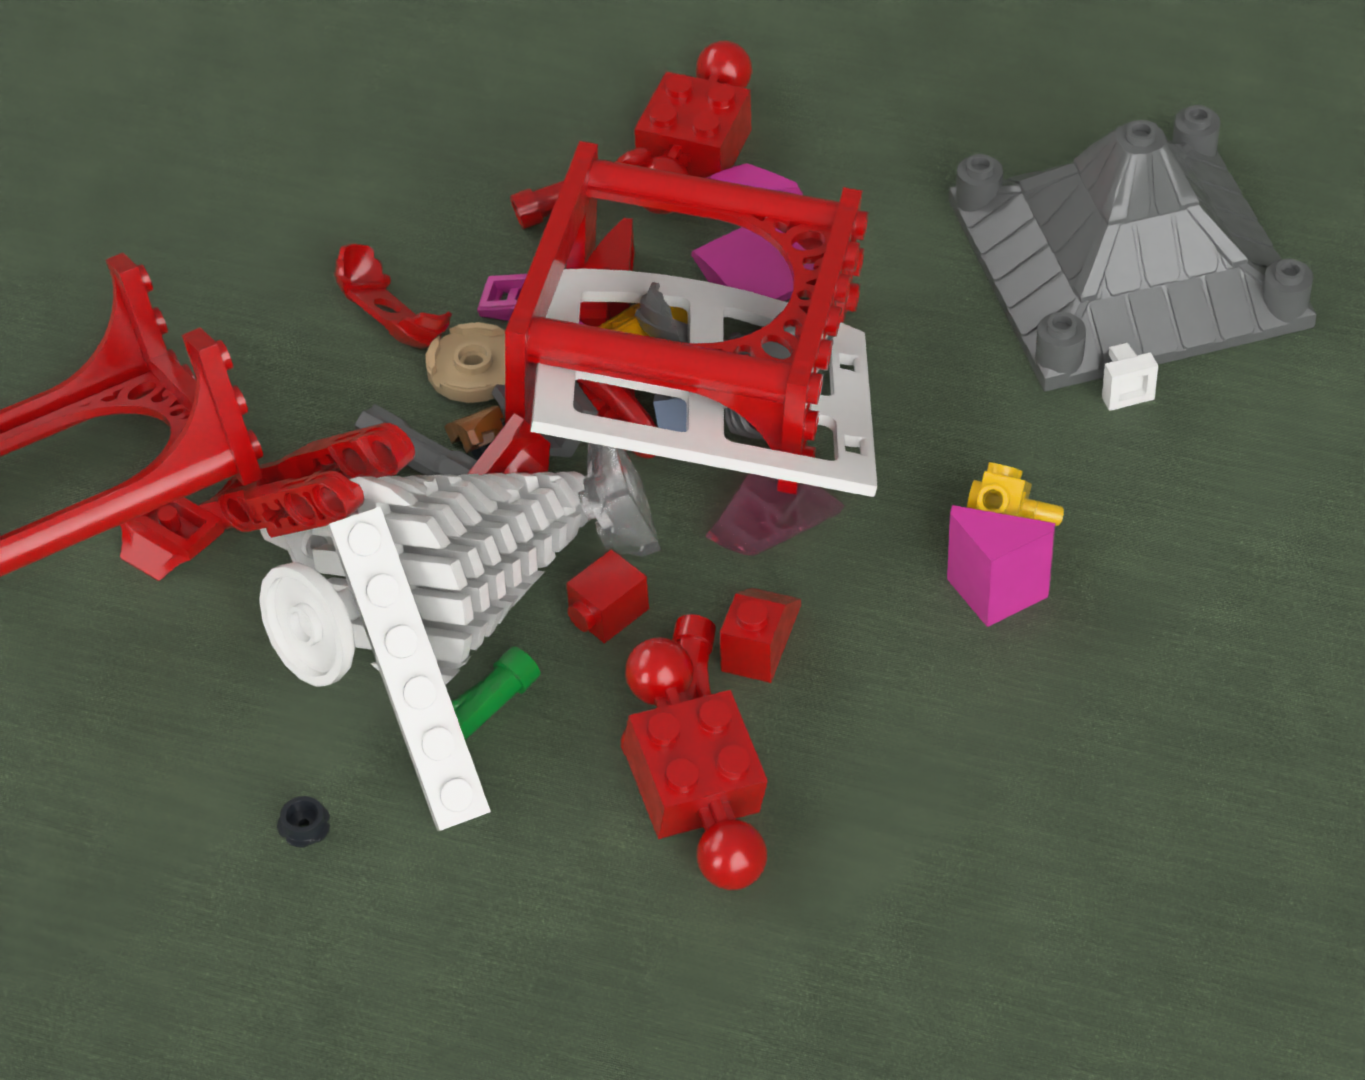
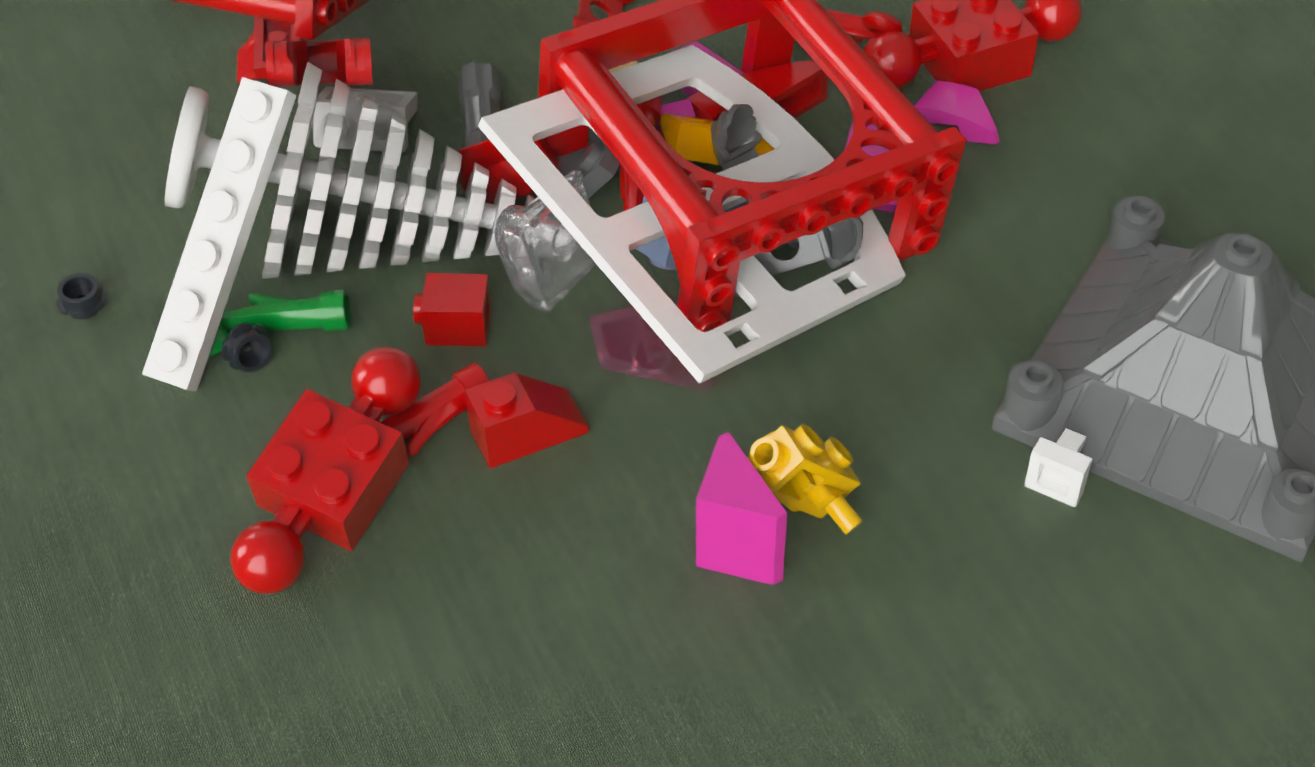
camera: 45 degrees right, 0 degrees up
none -> black plate [221,323,273,372]

